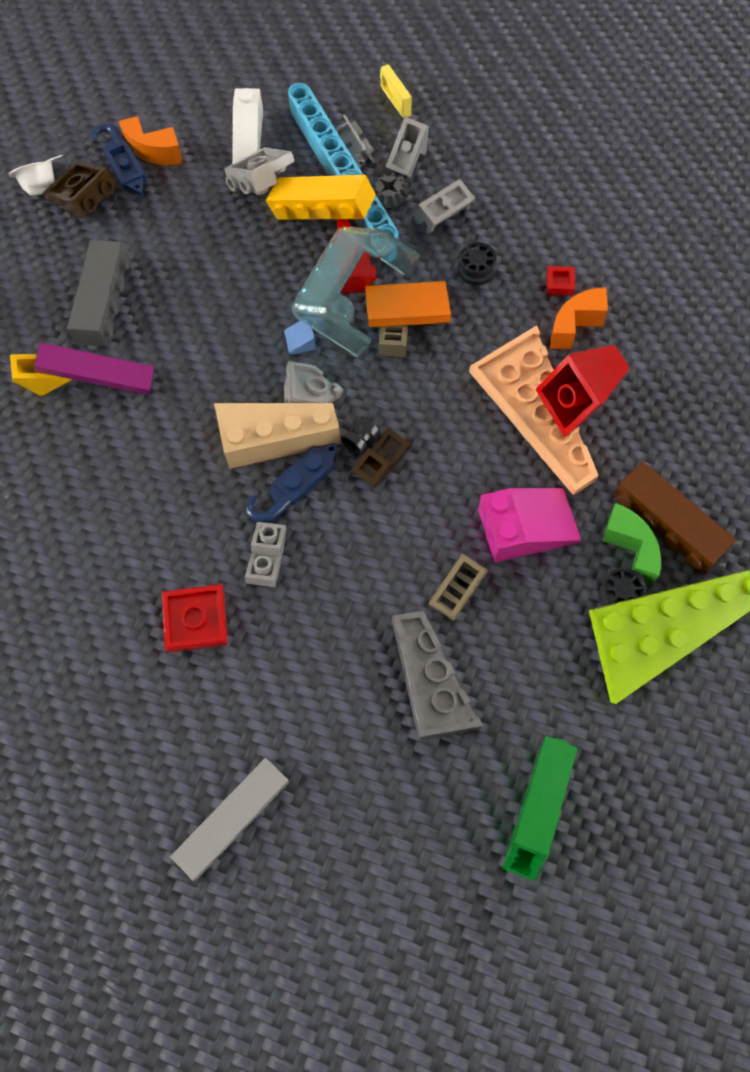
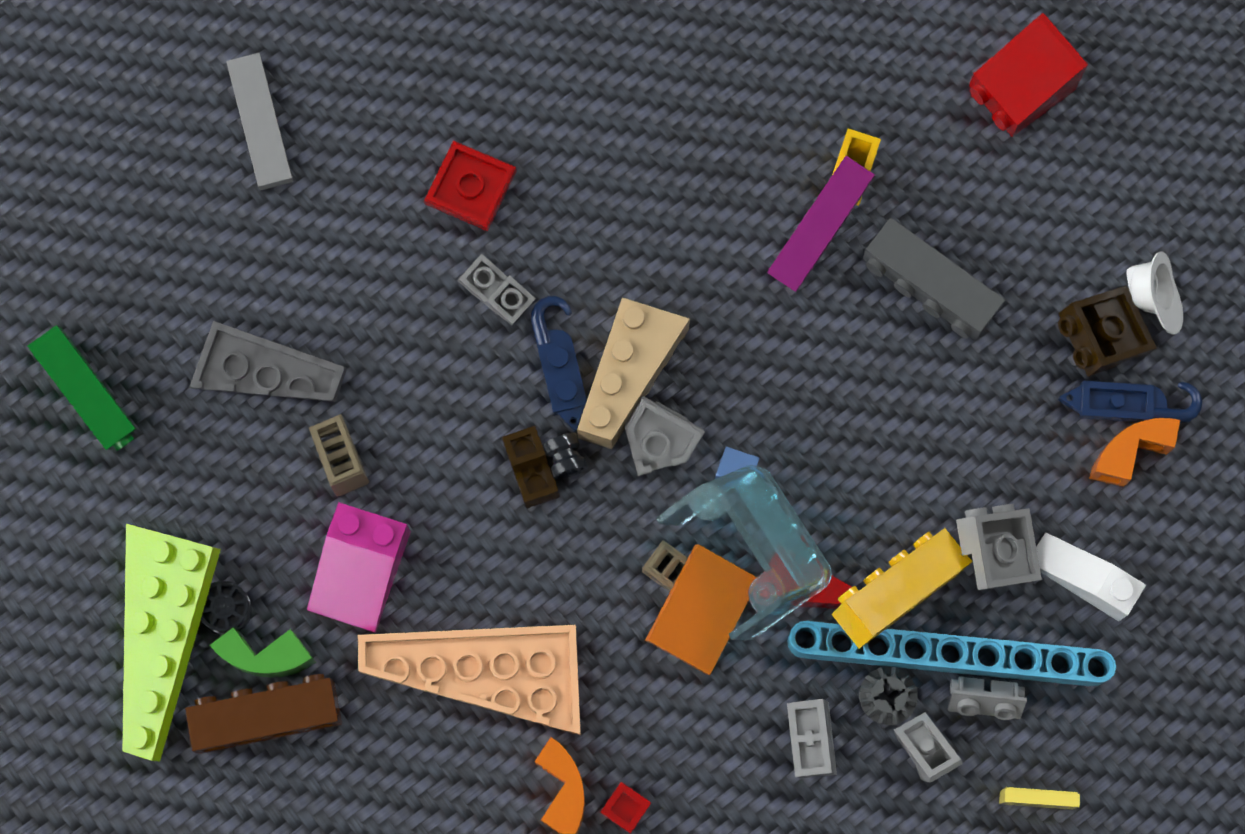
camera: 120 degrees right, 10 degrees up
black wheel [458,242,497,286] -> none
red slope [535,345,630,437] -> none

